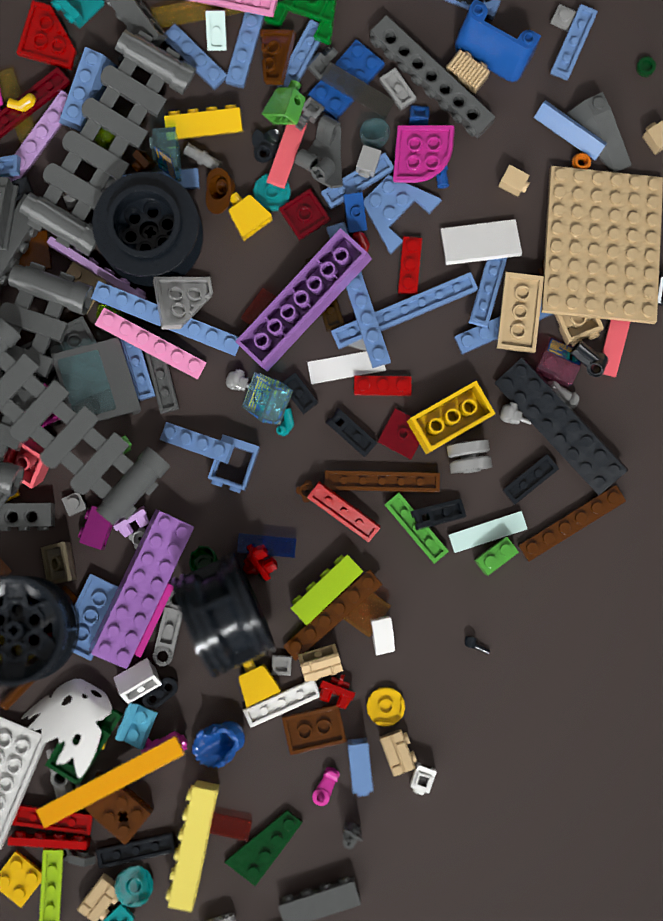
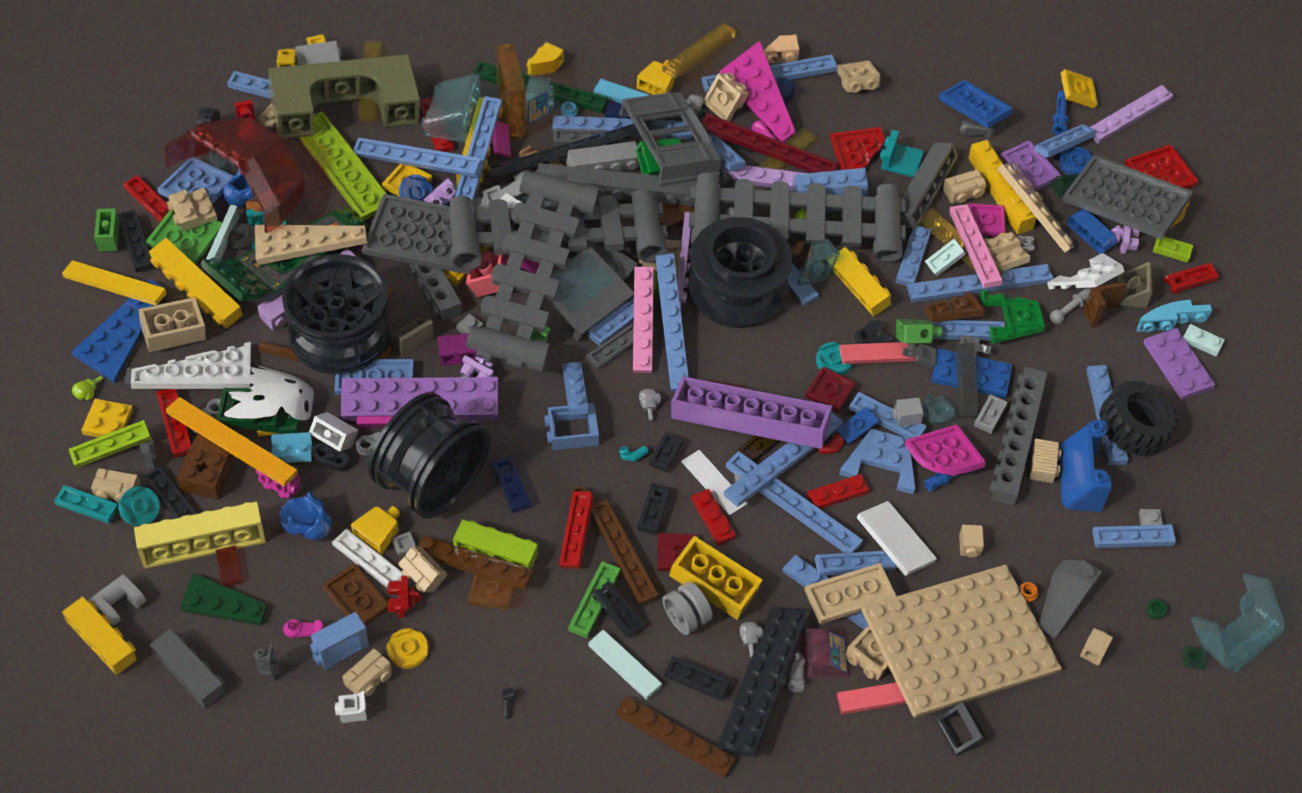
camera: 60 degrees right, 30 degrees down
yellow arm [7,93,36,112] -> none
red plate [7,831,90,850] -> none
light grey plate [153,277,213,329] -> none
light grey pin [183,143,222,169] -> none
reddish brown piece [206,168,236,214] -> none
yellow torso [228,192,272,241] -> none
clear light blue slope [242,372,293,425] -> none
red hips [243,544,278,581] -> none
dark grey panel [295,115,343,188] -> none
white slope [371,616,395,655] -> none
blue slope [409,106,429,126] -> none
bright green brick [474,537,519,576] -> none
medium blue tile [534,100,607,160] -> none
black piece [570,341,608,377] -> none

